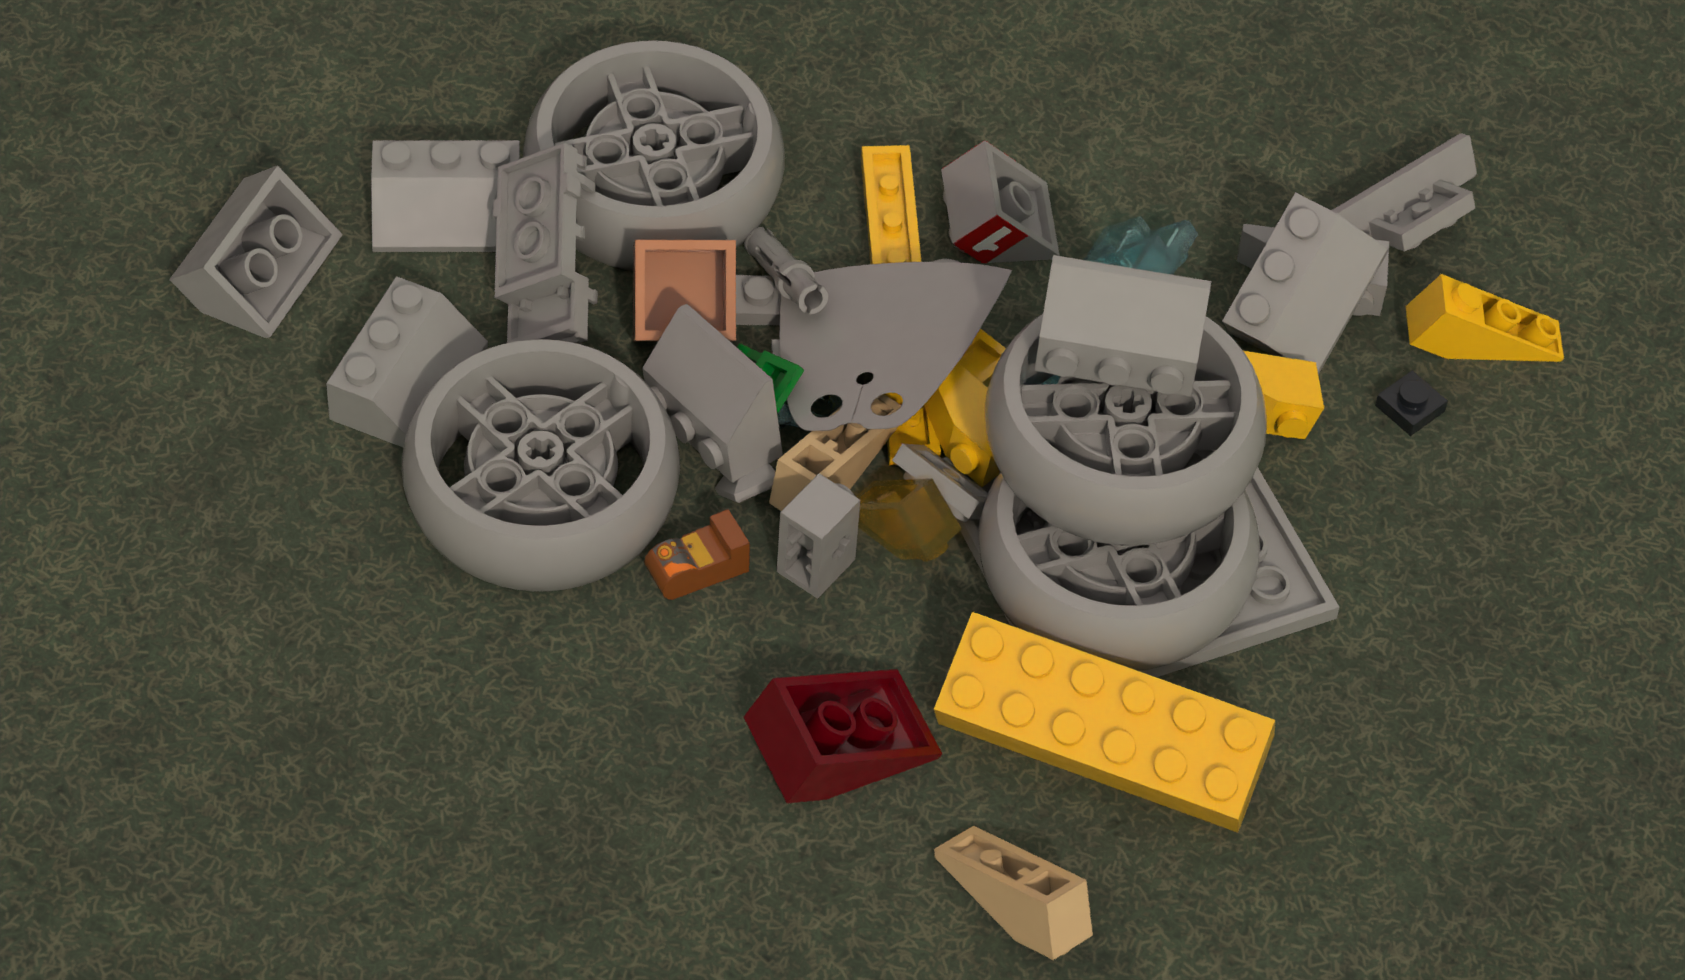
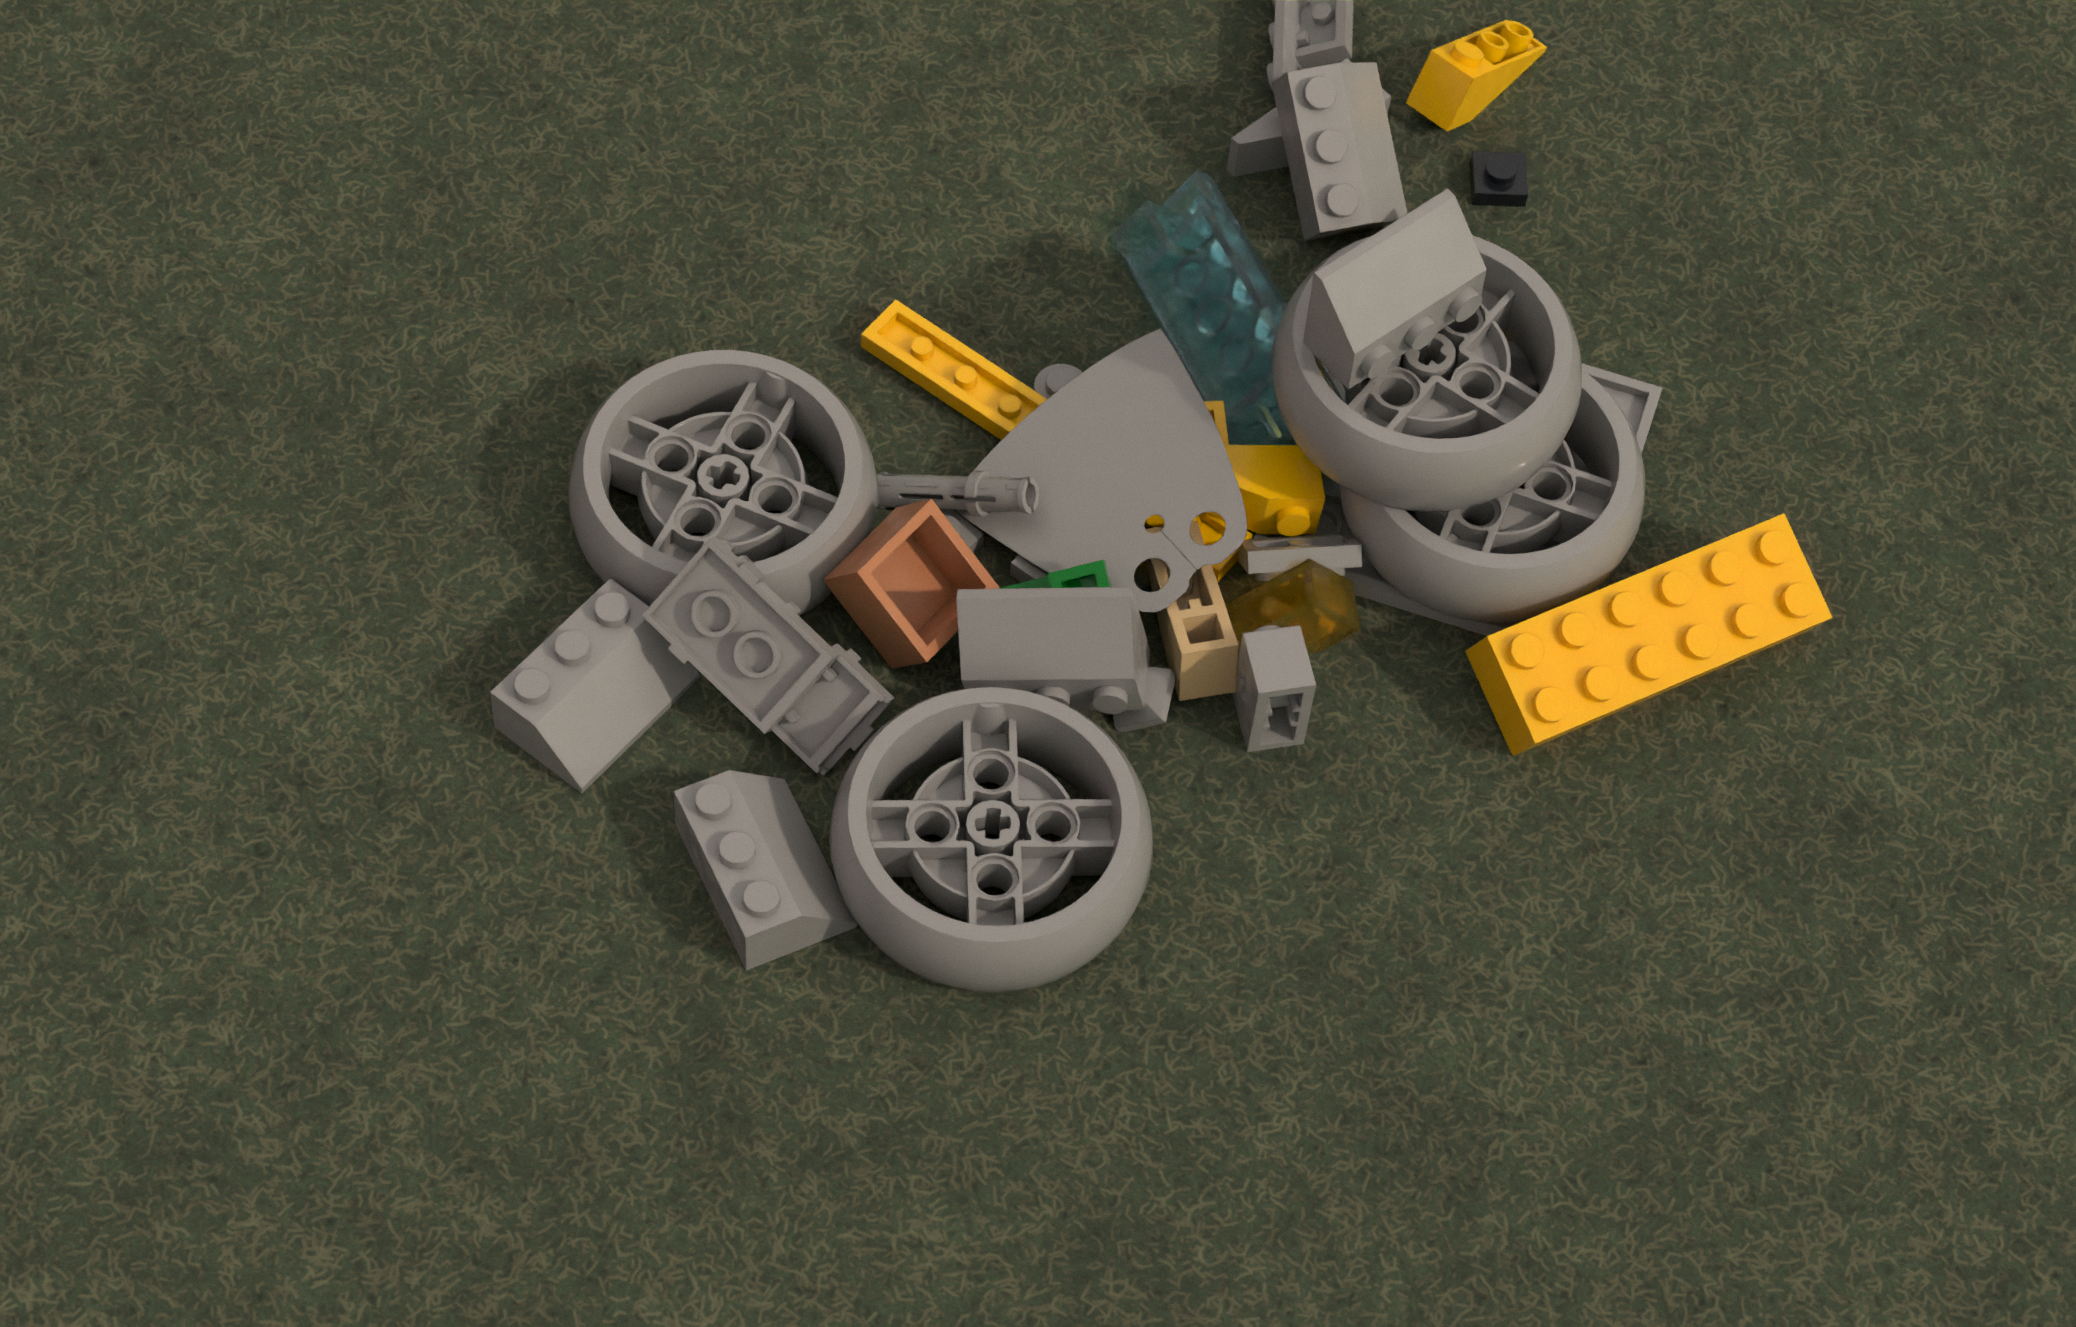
camera: 50 degrees left, 5 degrees up
light grey slope [169,165,343,338] -> none
dark orange leg [644,509,750,600] -> none
dark red slope [744,669,942,803] -> none
tan slope [934,826,1093,960] -> none
light grey slope [941,140,1060,263] -> none

